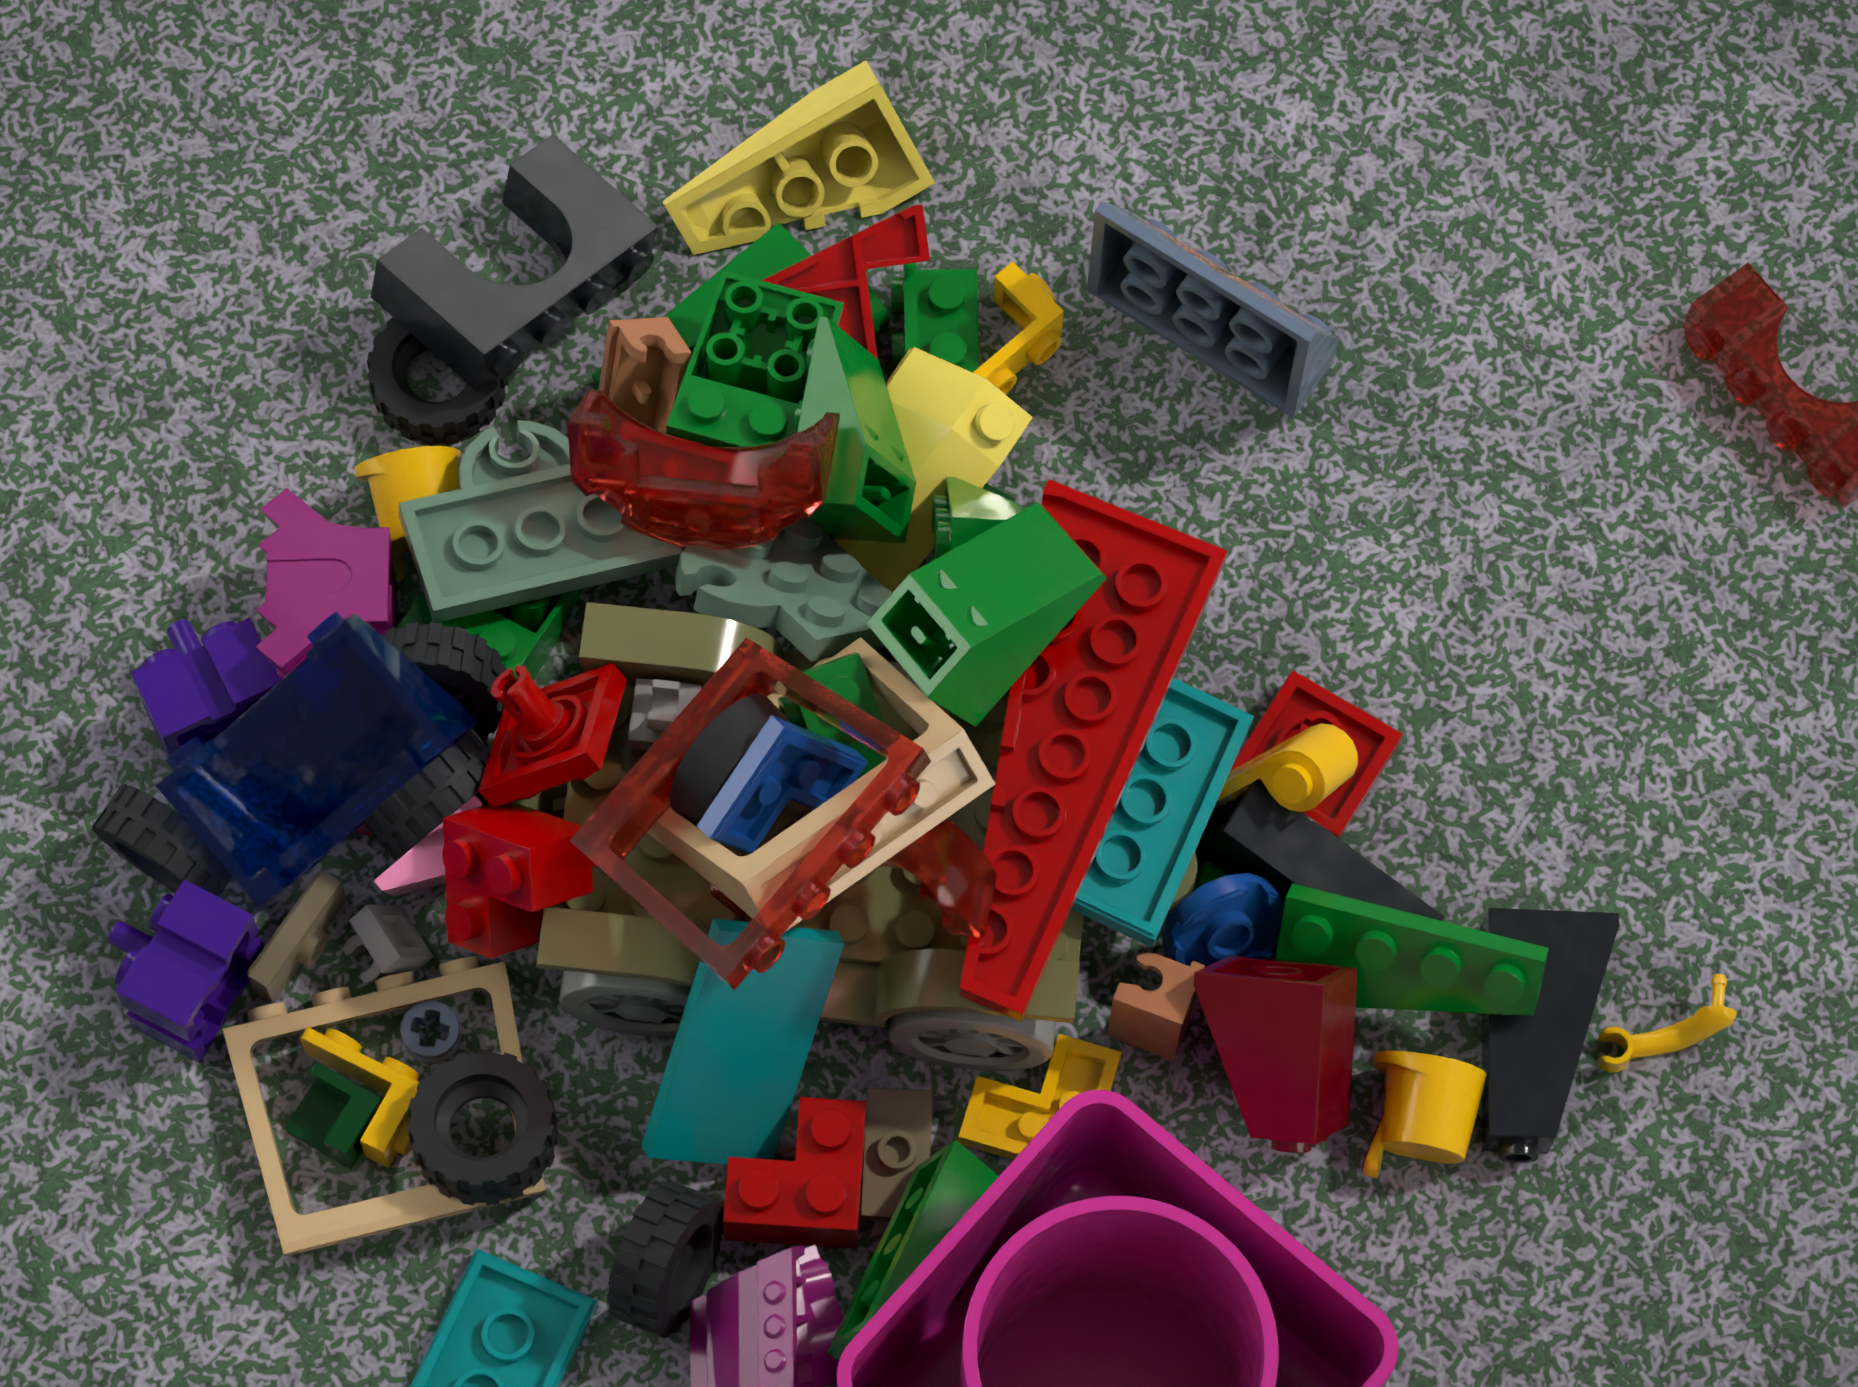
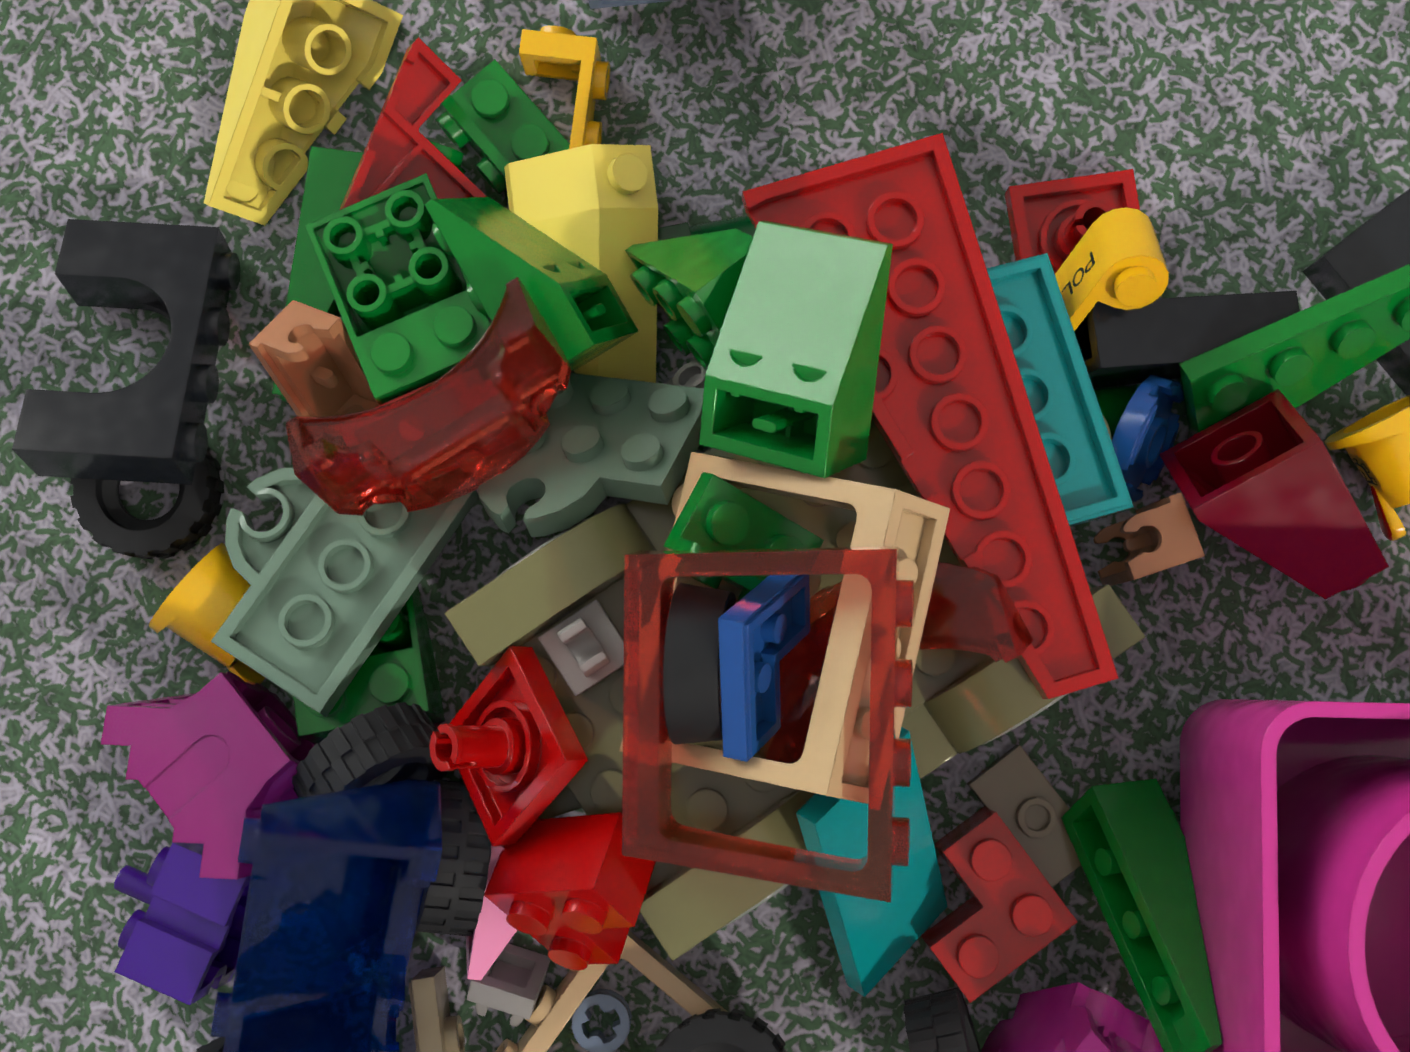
camera: 30 degrees left, 15 degrees up
yellow plate [958,1034,1122,1160] -> none

